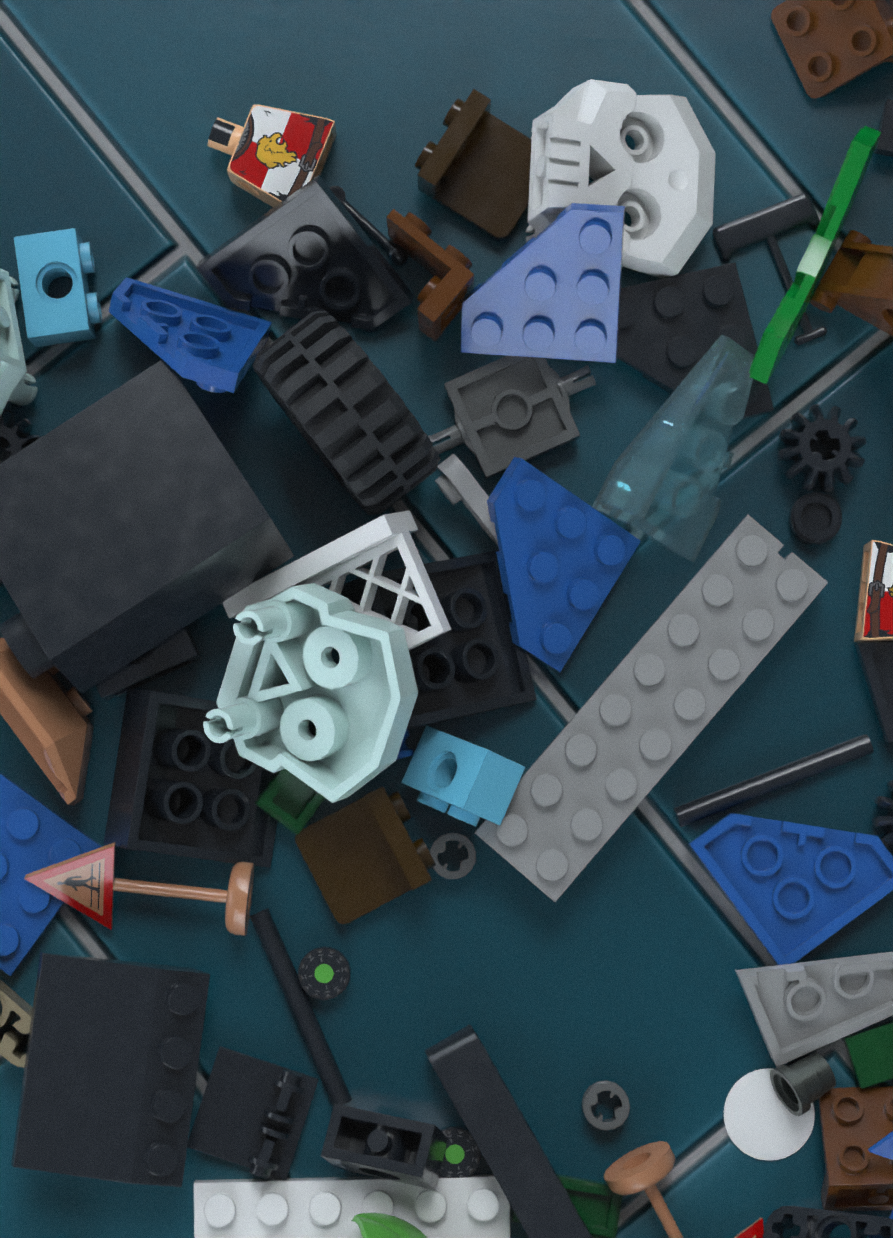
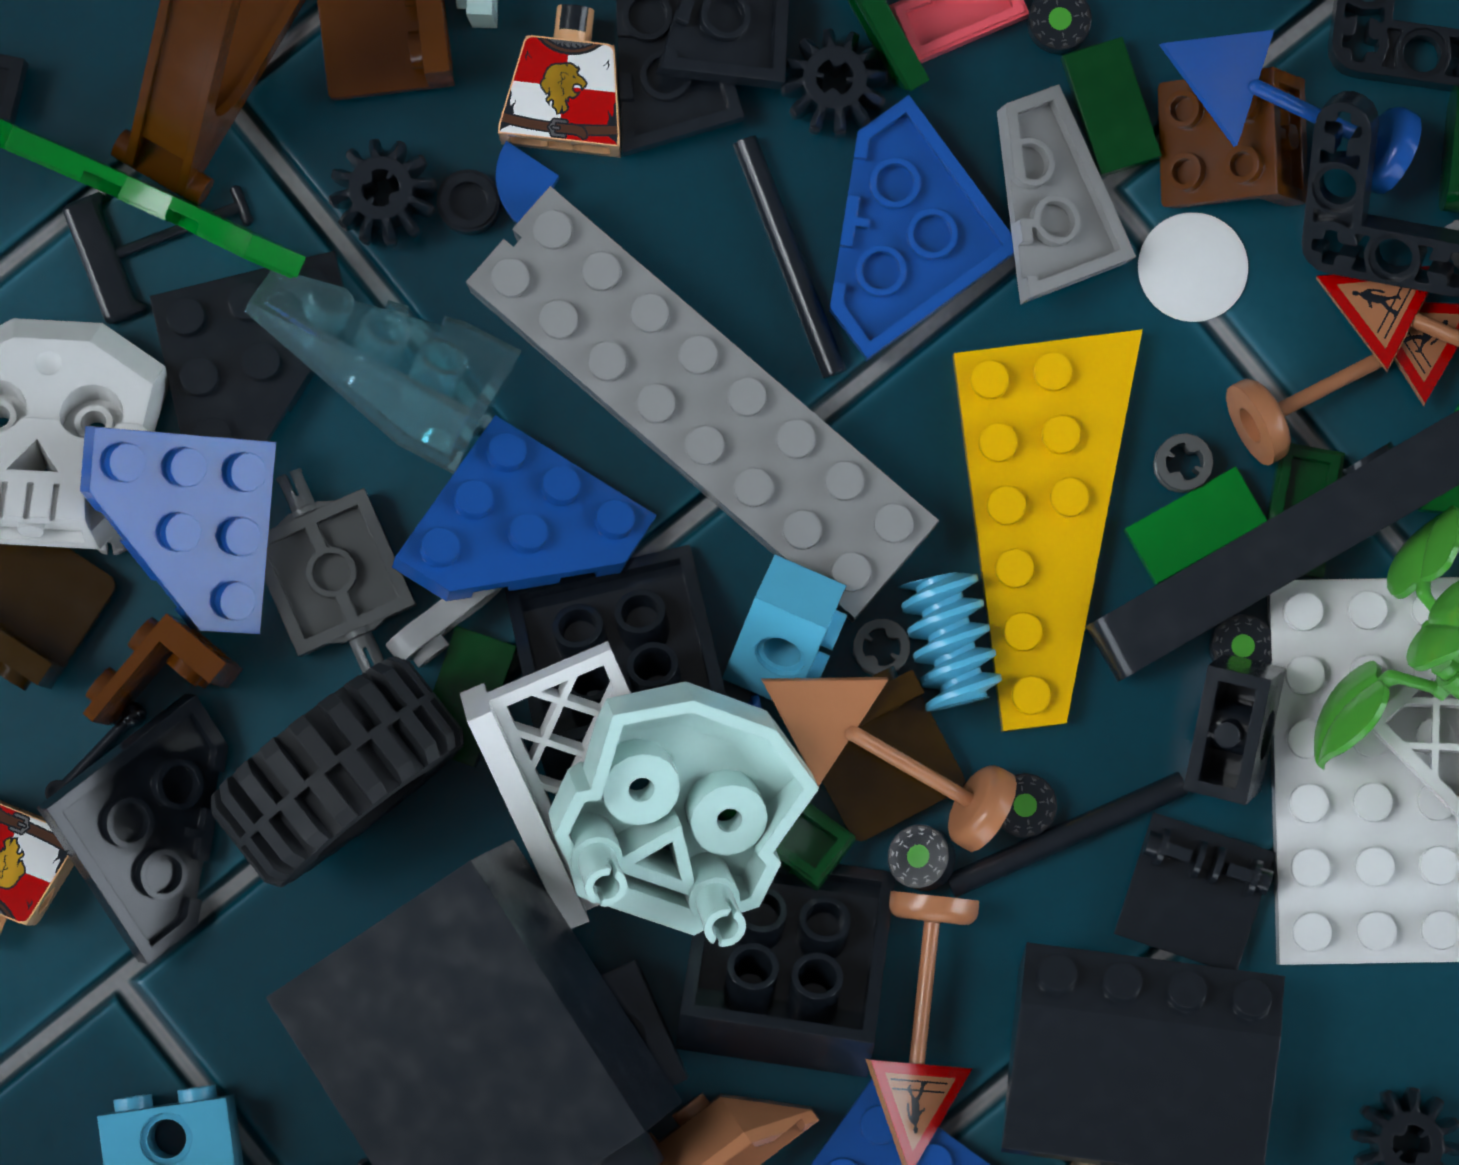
camera: 85 degrees left, 0 degrees up
blue plate [109,277,272,393] -> none
pearl dark grey piece [770,1052,836,1116] -> none
none -> dark green tile [433,626,517,768]
none -> blue tile [496,141,560,224]
none -> nougat piece [761,677,1017,852]
none -> black tile [888,824,956,891]
none -> medium azure piece [897,572,1002,712]
none -> yellow wing [952,329,1143,732]
none -> green tile [1123,466,1267,585]

